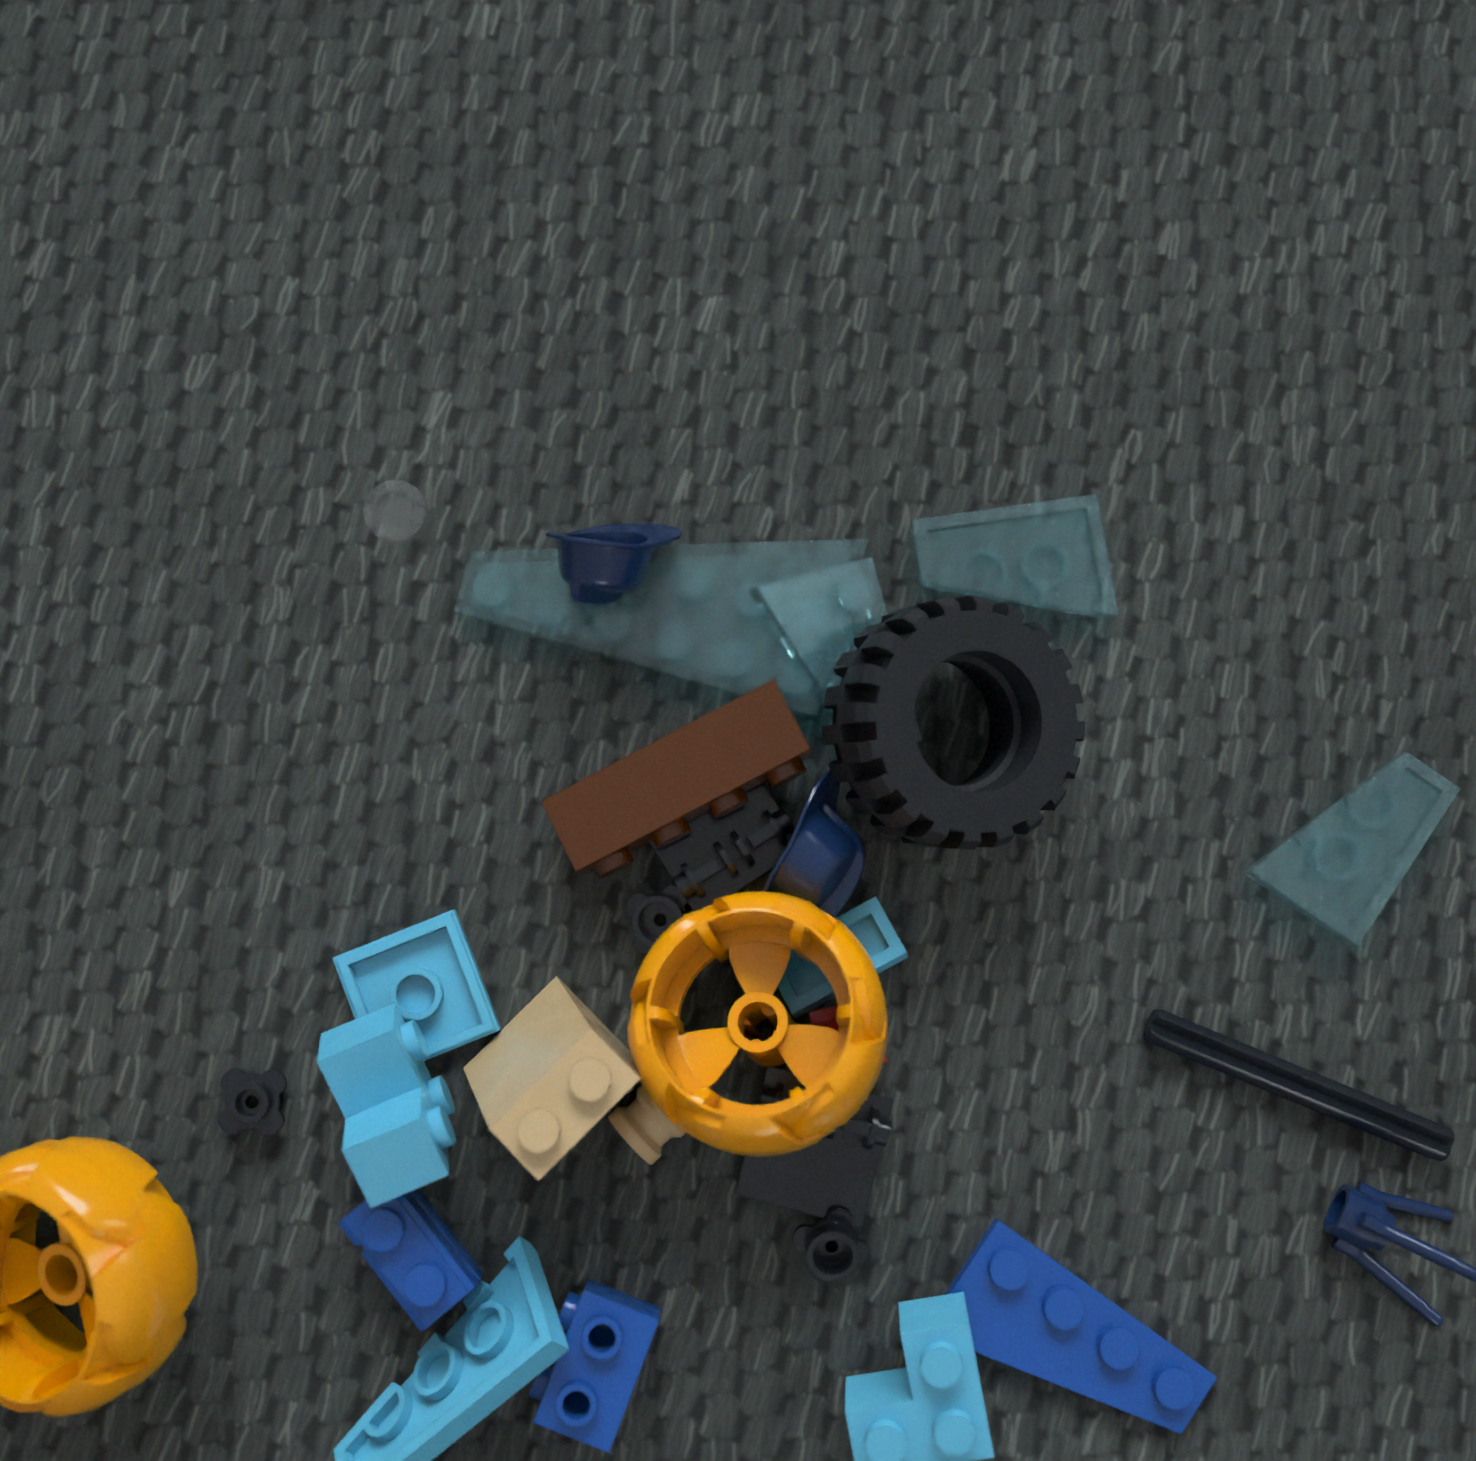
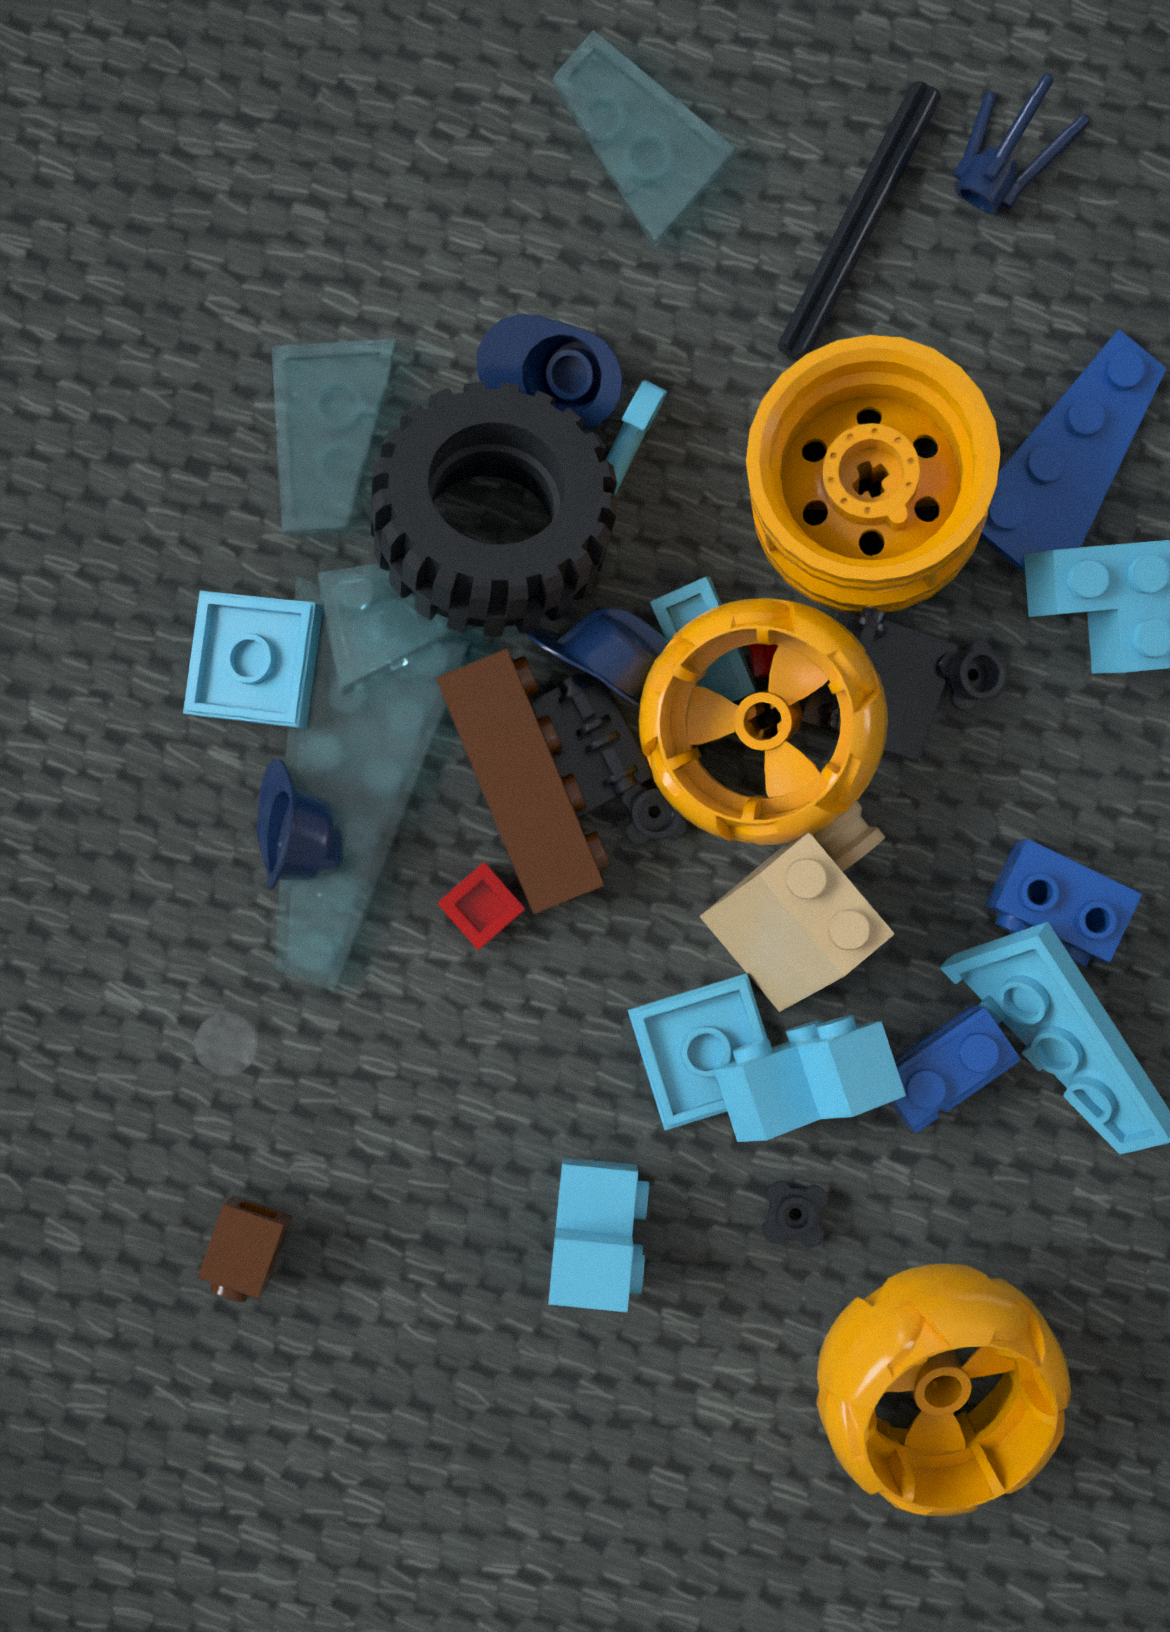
camera: 80 degrees left, 5 degrees up
none -> medium azure tile [183,591,323,729]
none -> reddish brown brick [197,1195,292,1302]
none -> red plate [437,862,526,950]
none -> dark blue piece [476,314,623,430]
none -> medium azure brick [548,1157,649,1312]
none -> medium azure bar [605,380,667,495]
none -> light orange wheel [746,335,1000,614]

